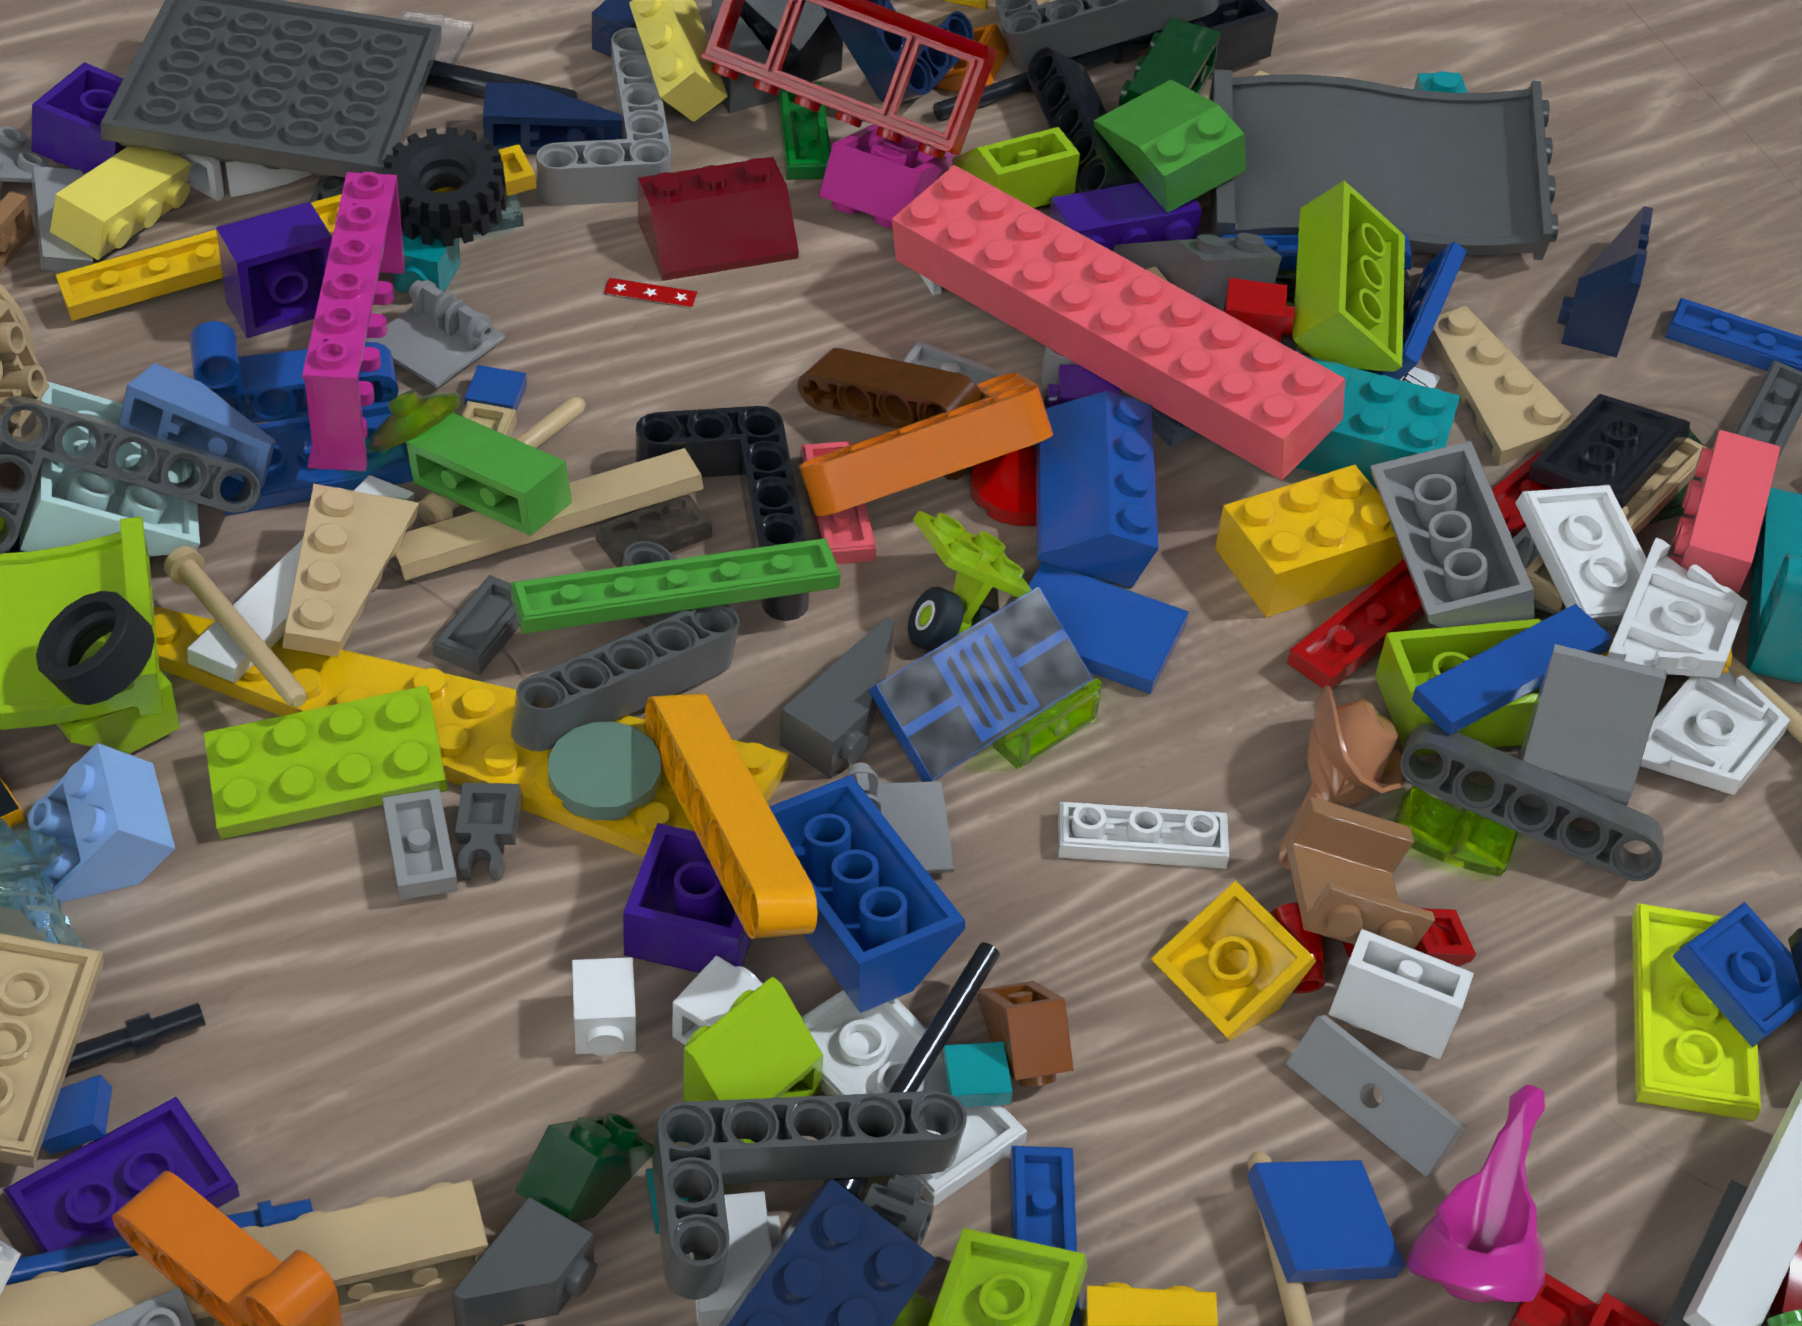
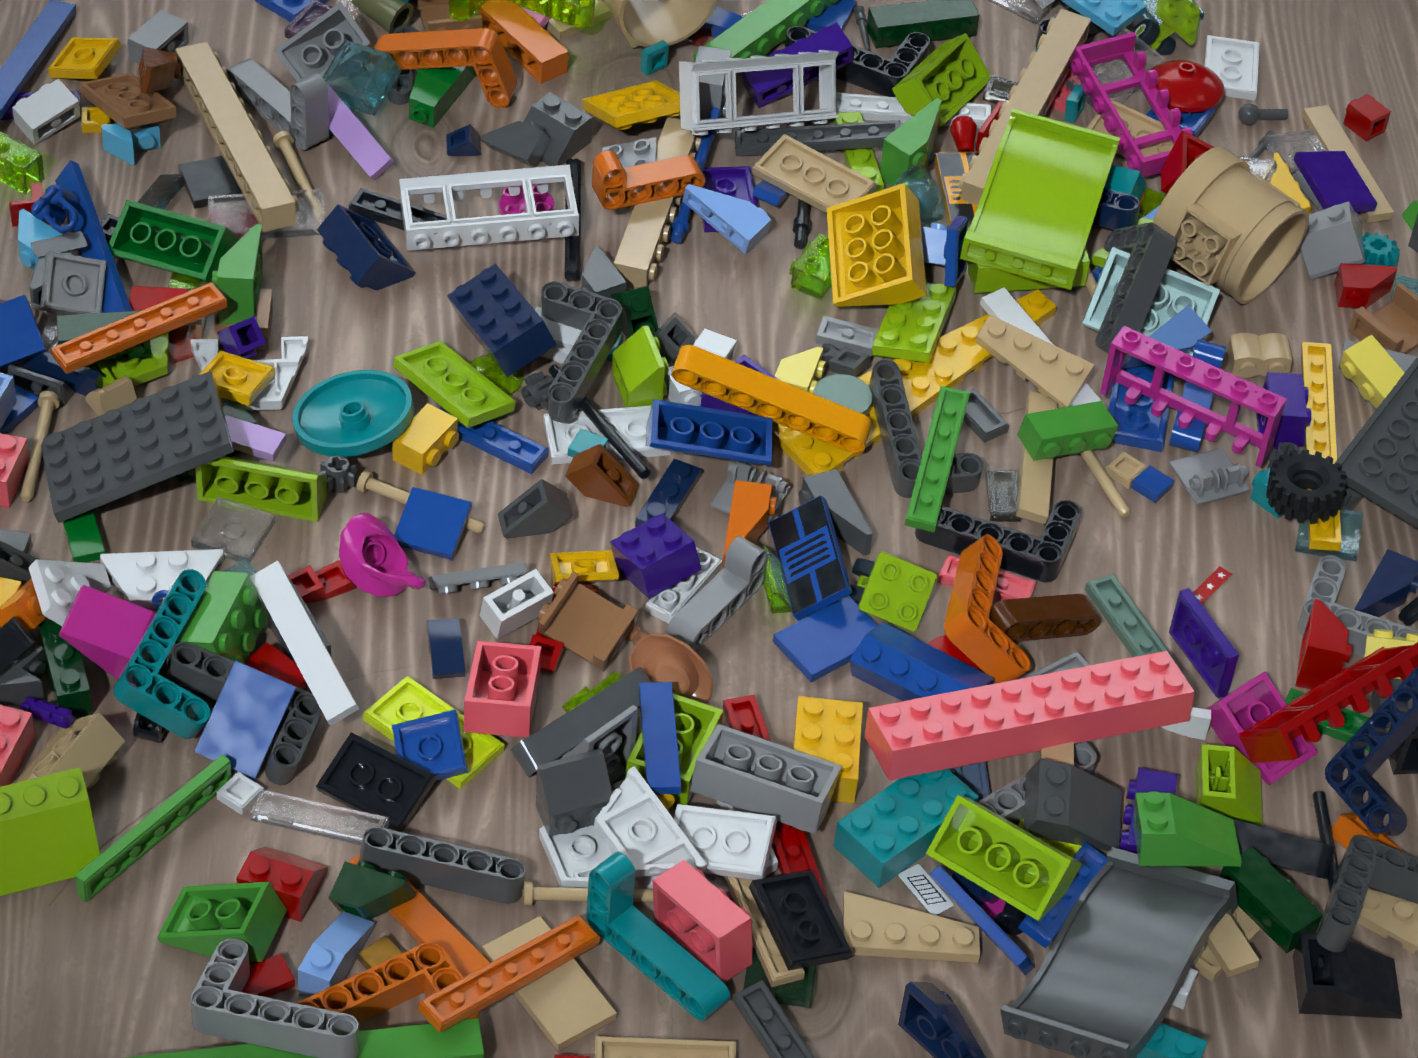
camera: 120 degrees right, 0 degrees up
black tyre [36,591,155,705] -> none
tan bar [164,546,306,707] -> none
clear neon green dish [368,390,462,452] -> none
dark red slope [638,157,799,281] -> none
red brick [1223,278,1295,342] -> none
none -> dark blue slope [426,618,465,679]
none -> coral brick [464,641,542,737]
none -> dark grey slope [498,479,573,539]
none -> dark grey slope [536,749,612,837]
none -> dark purple brick [610,513,702,599]
none -> dark blue plate [635,459,702,527]
none -> dark grey slope [653,312,695,364]
none -> light grey beam [666,536,767,651]
none -> light blue slope [682,184,771,255]
none -> orange slope [723,480,777,568]
none -> light yellow slope [775,347,826,394]
none -> clear neon green brick [789,233,832,300]
none -> yellow slope [826,183,927,307]
none -> blue plate [944,216,968,287]
none -> sand green tile [1085,574,1176,663]
none -> dark purple tile [1169,588,1239,699]
none -> tan brick [1227,333,1293,378]
none -> red slope [1295,599,1352,690]

